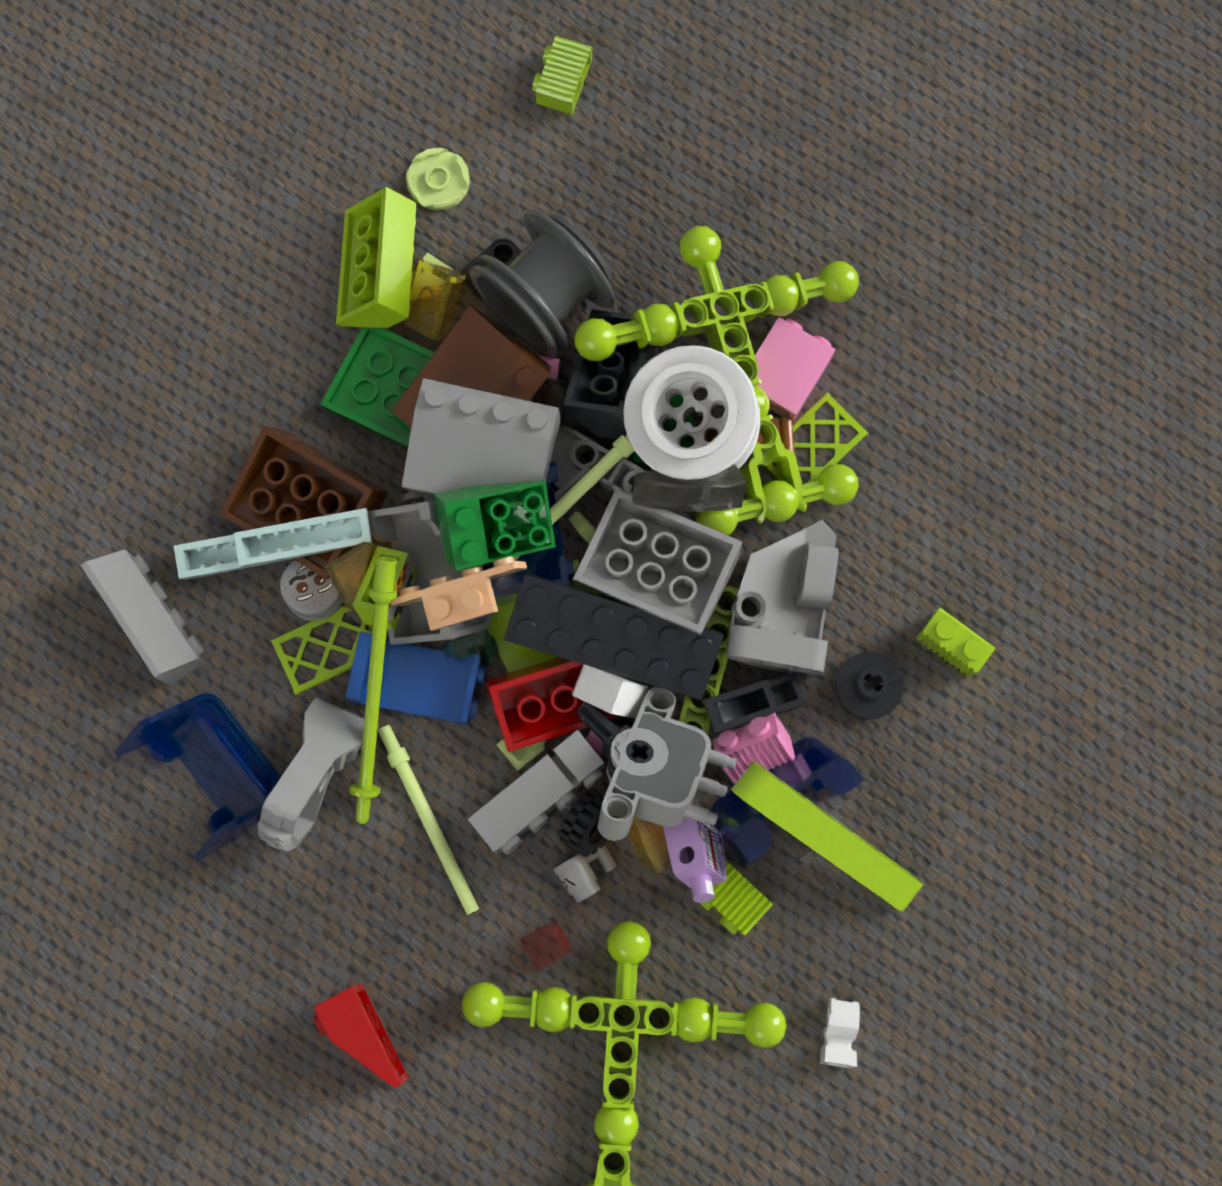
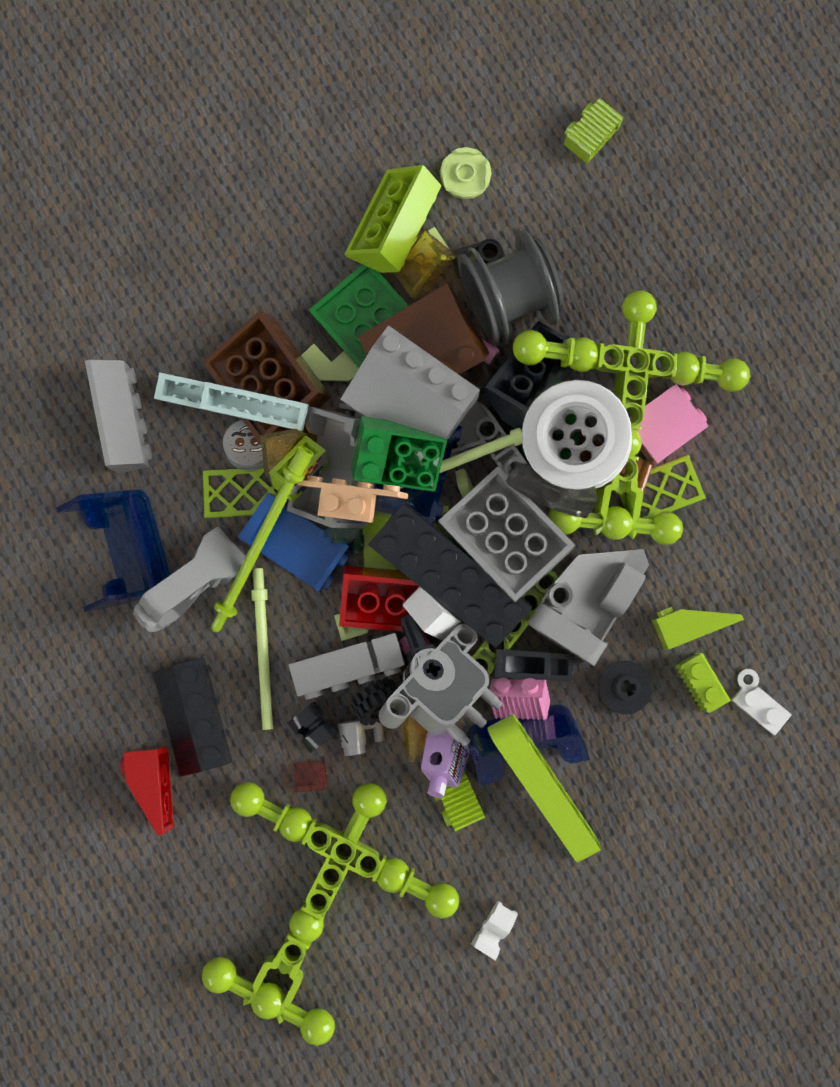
camera: 25 degrees right, 5 degrees up
none -> black slope [153,658,233,777]
none -> black wheel [287,702,338,753]
none -> yellowish green tile [301,344,359,382]
none -> lime slope [652,607,744,650]
none -> white hinge [731,669,792,735]

